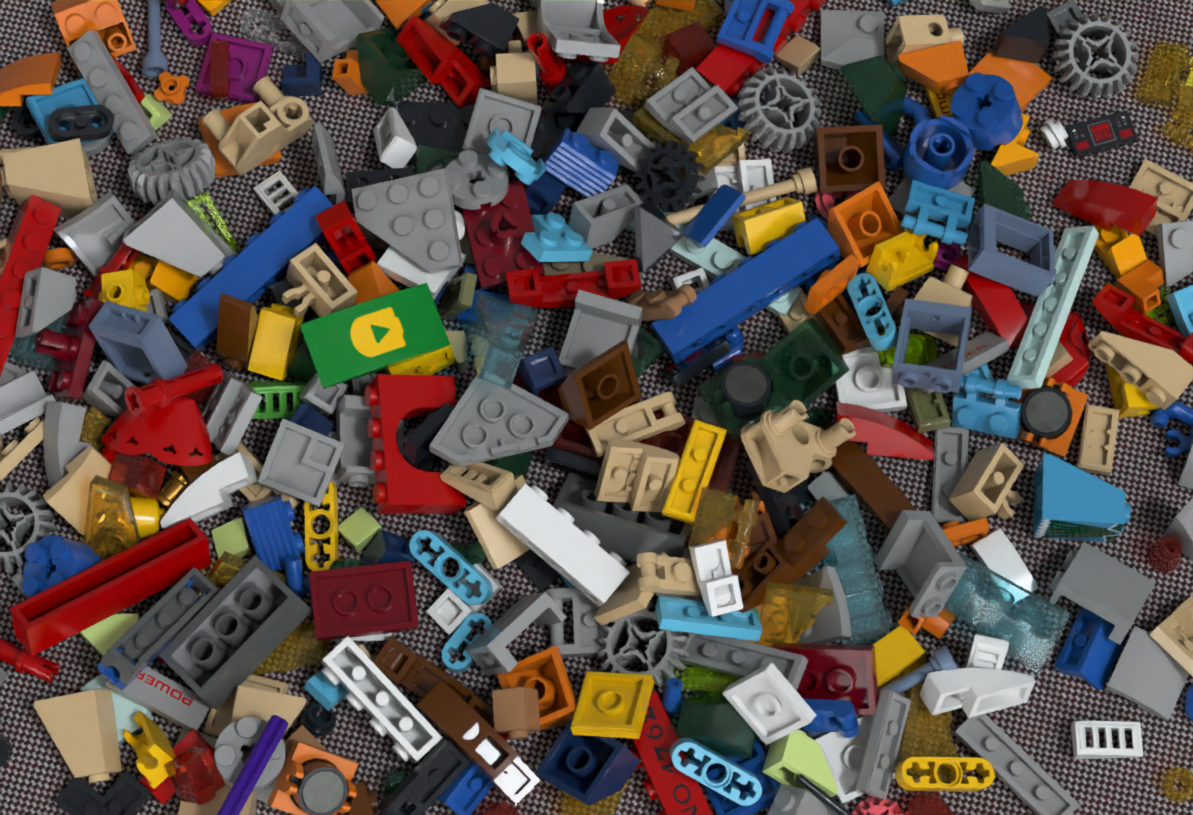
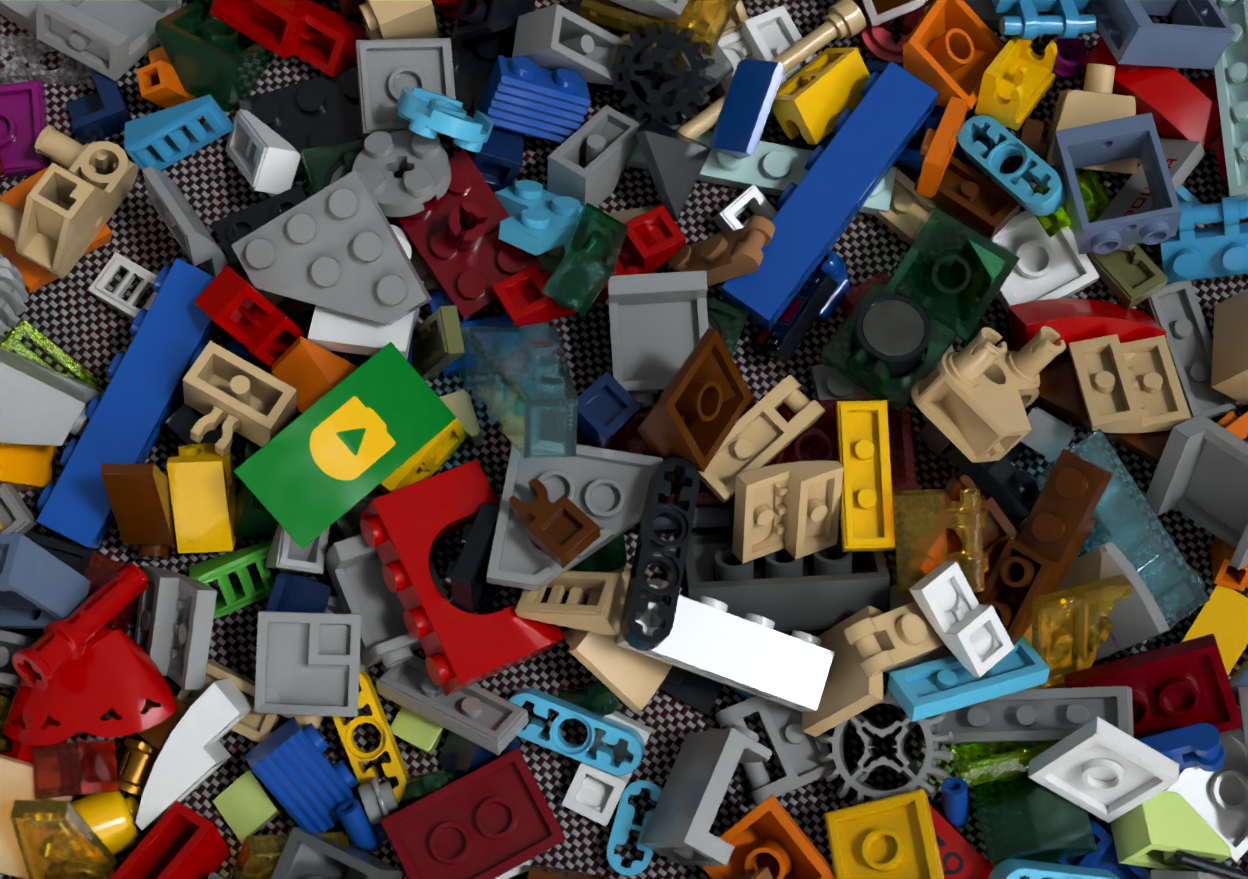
camera: 25 degrees left, 5 degrees up
none -> dark azure slope [124,94,233,171]
none -> light grey plate [358,777,400,826]
none -> light grey tile [376,653,529,755]
none -> reddish brown plate [509,479,601,569]
none -> clear green slope [541,202,629,316]
none -> black beam [621,457,700,651]
none -> tan slope [1068,334,1191,433]

